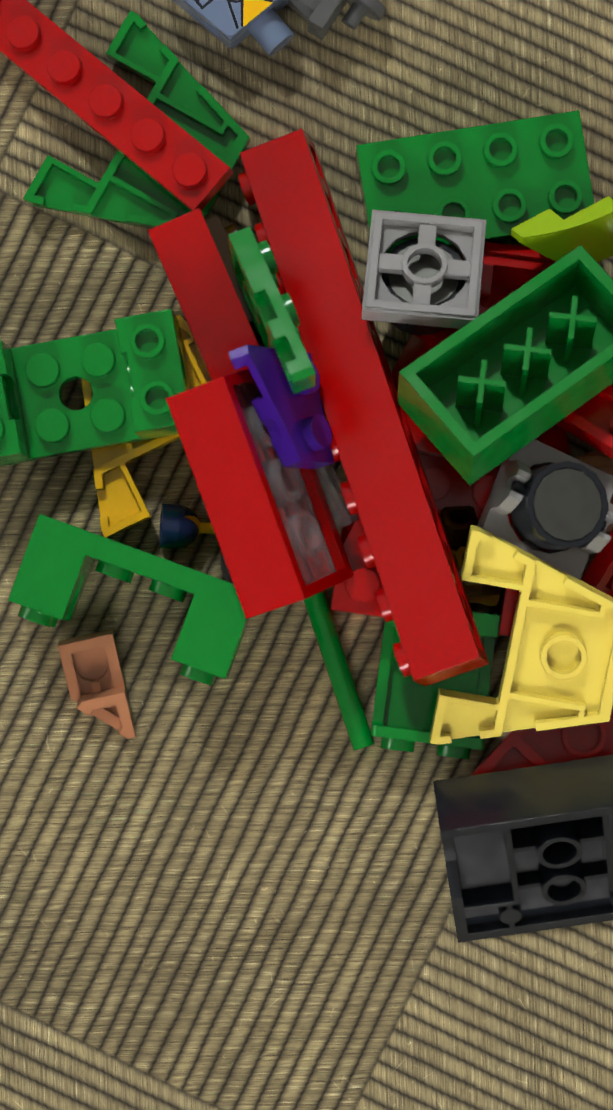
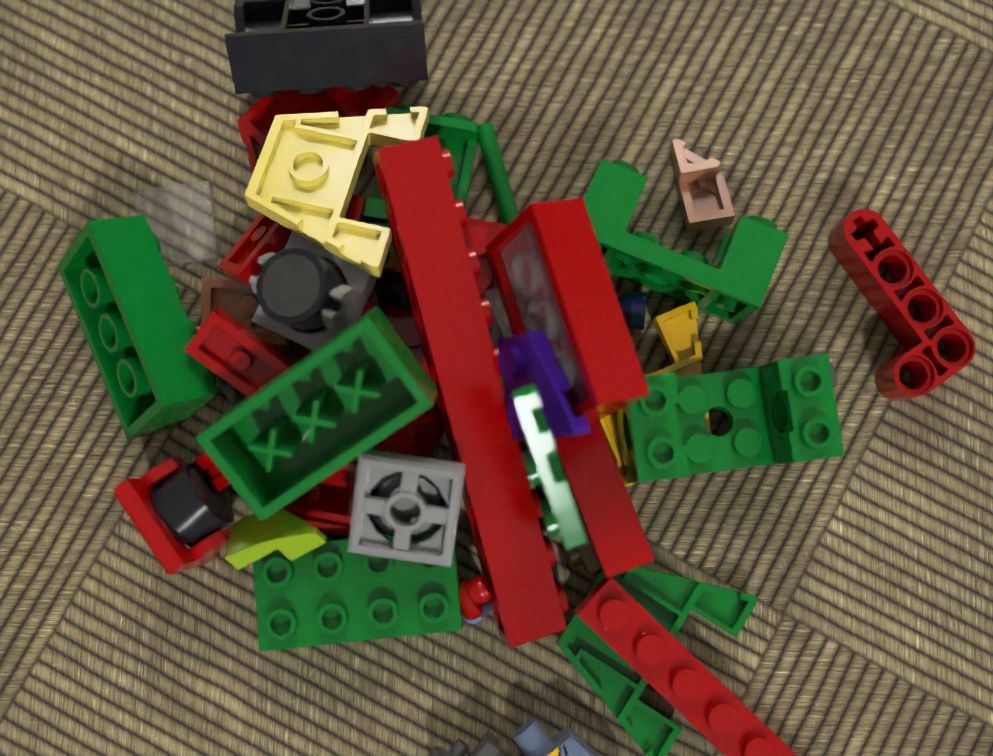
camera: 175 degrees left, 5 degrees down
none -> red arm [458,575,493,624]

